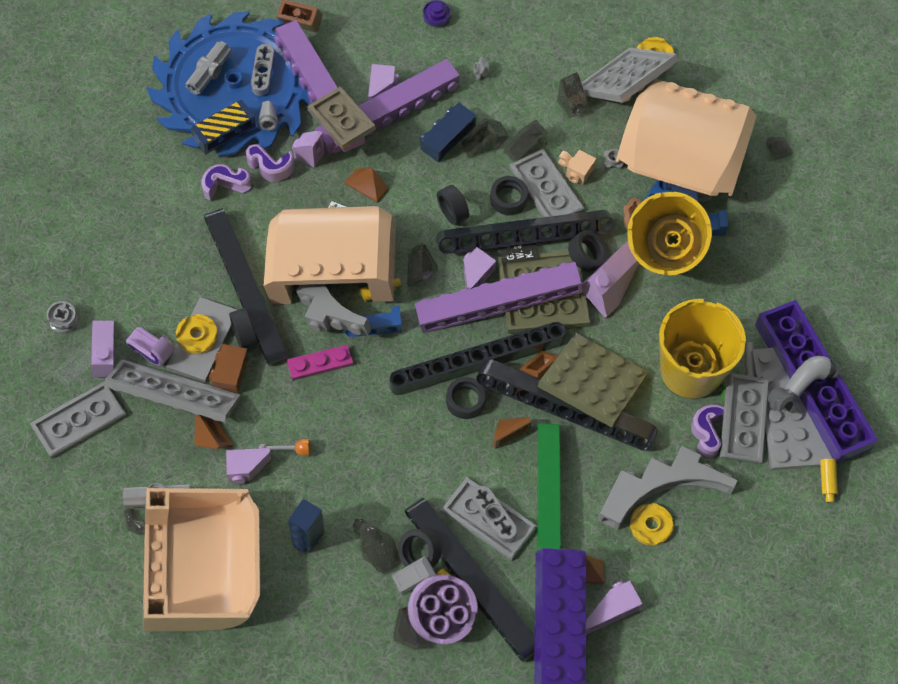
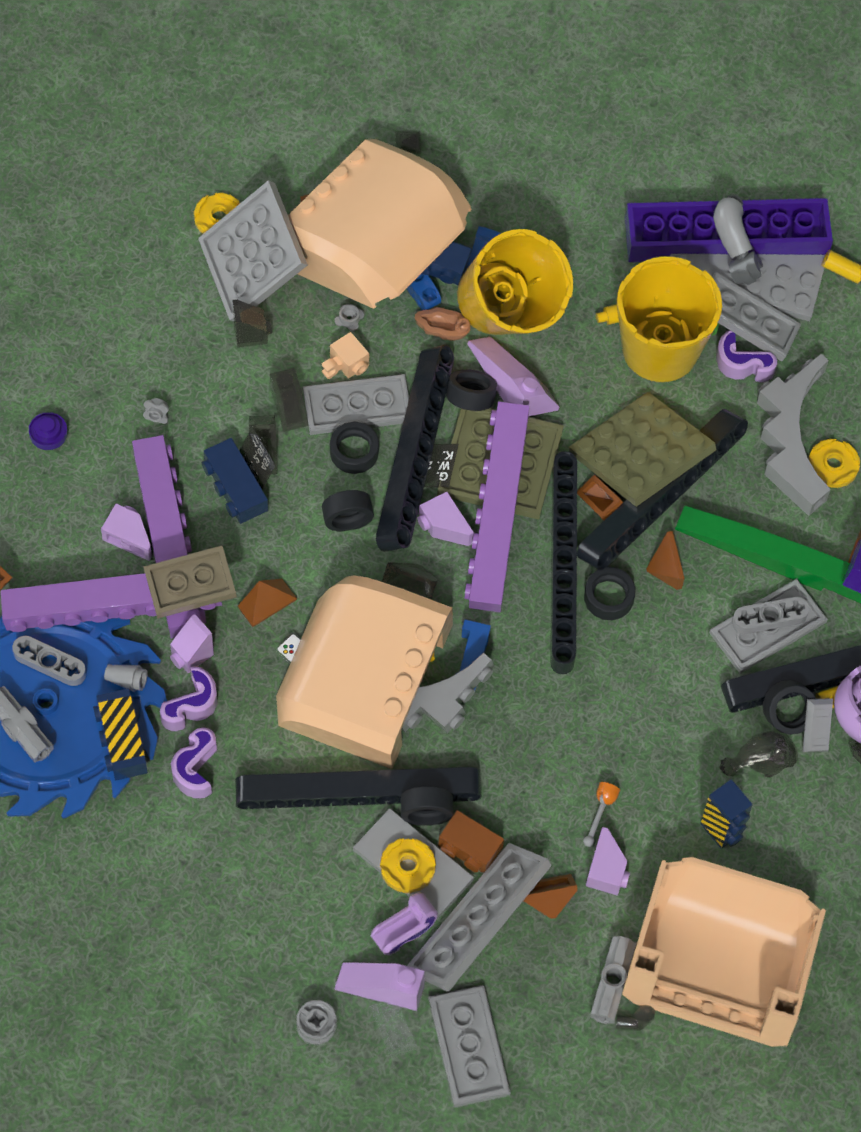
camera: 70 degrees left, 0 degrees up
dark pink plate [287,344,353,381] -> none

